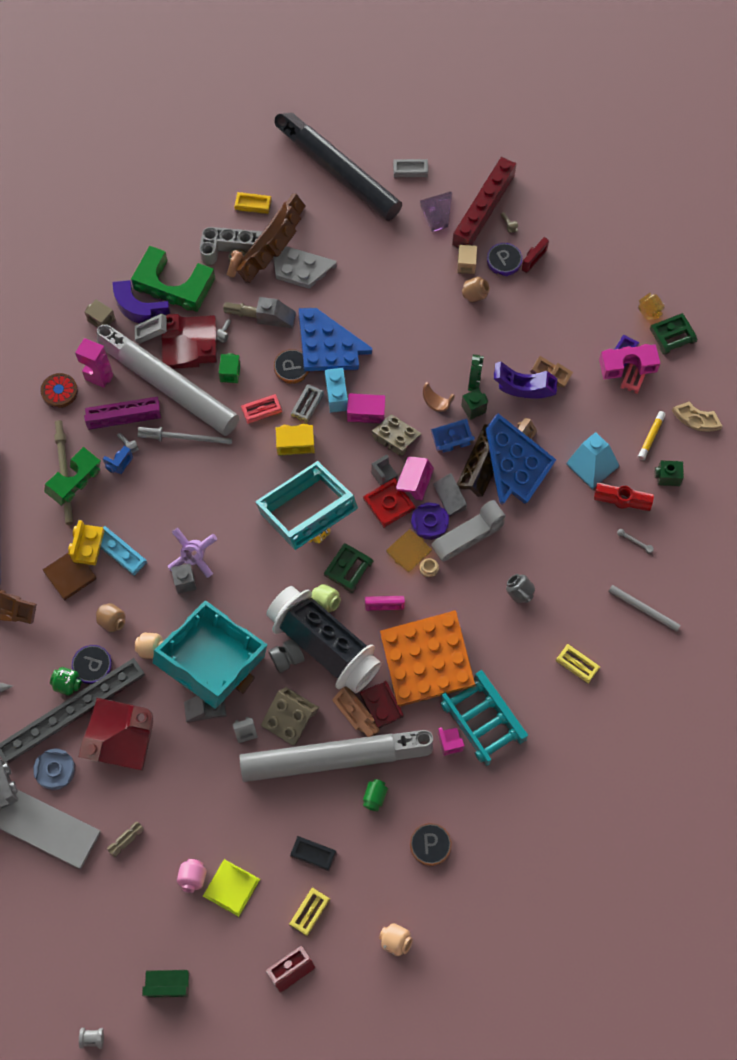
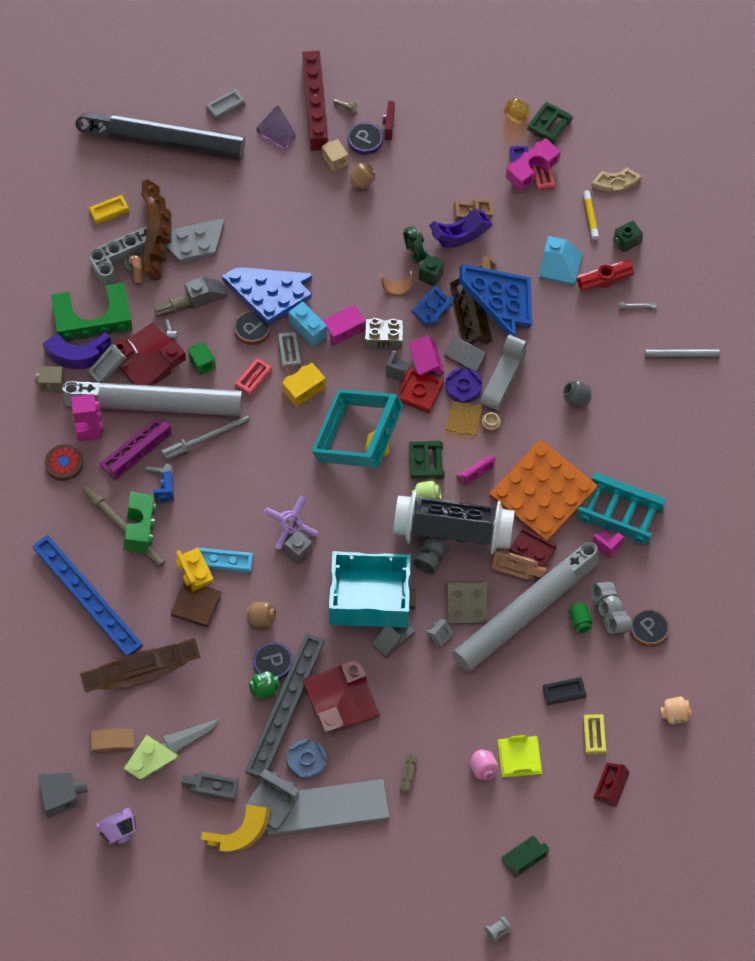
camera: 35 degrees left, 5 degrees down
light nougat head [135,633,163,659] -> none
light yellow tile [556,644,600,684] -> none
none -> light grey piece [590,582,632,634]

